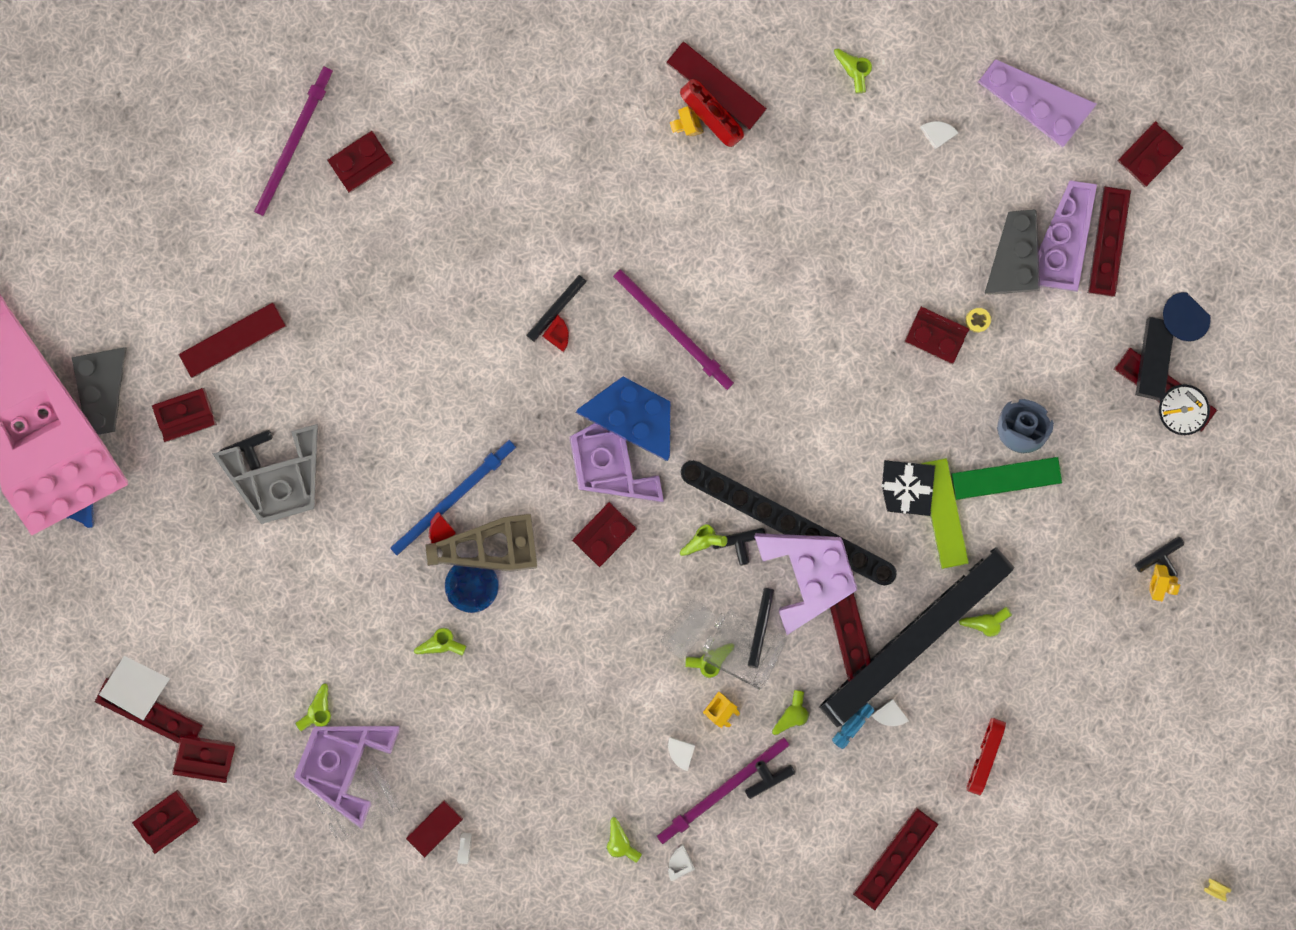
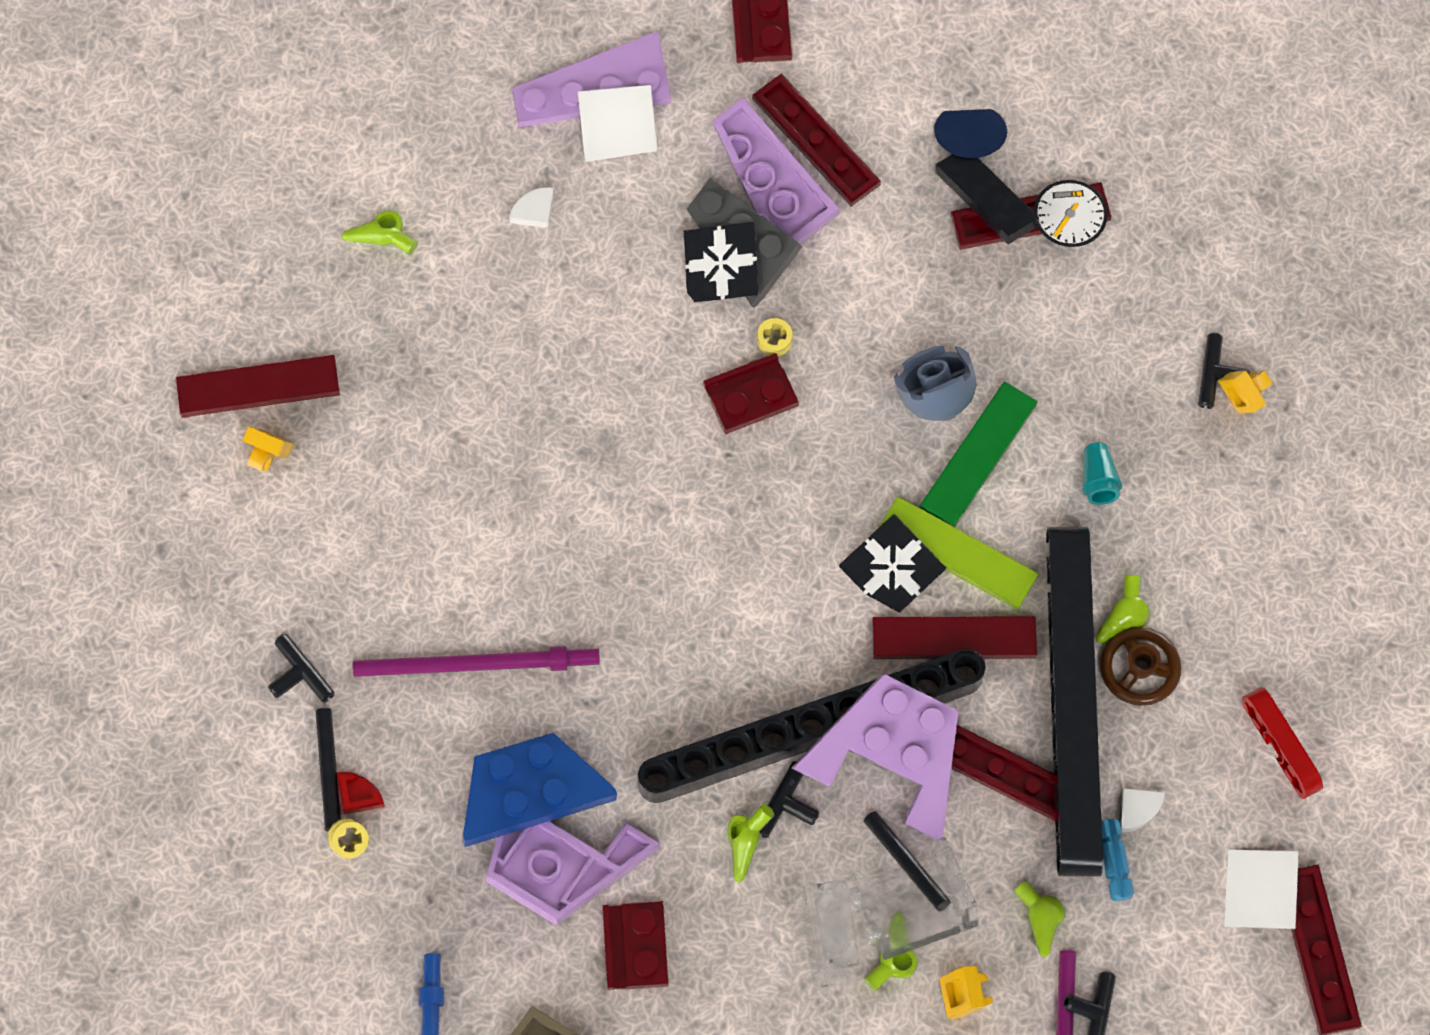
camera: 50 degrees left, 20 degrees down
red beam [680,79,744,147] -> none
none -> black piece [268,634,335,703]
none -> light yellow bush [327,818,369,859]
none -> white sticker [578,85,658,162]
none -> black sticker [684,222,759,303]
none -> dark red tile [872,616,1037,660]
none -> teal cone [1082,442,1122,505]
none -> reddish brown piece [1100,627,1182,706]
none -> white sticker [1224,850,1299,929]

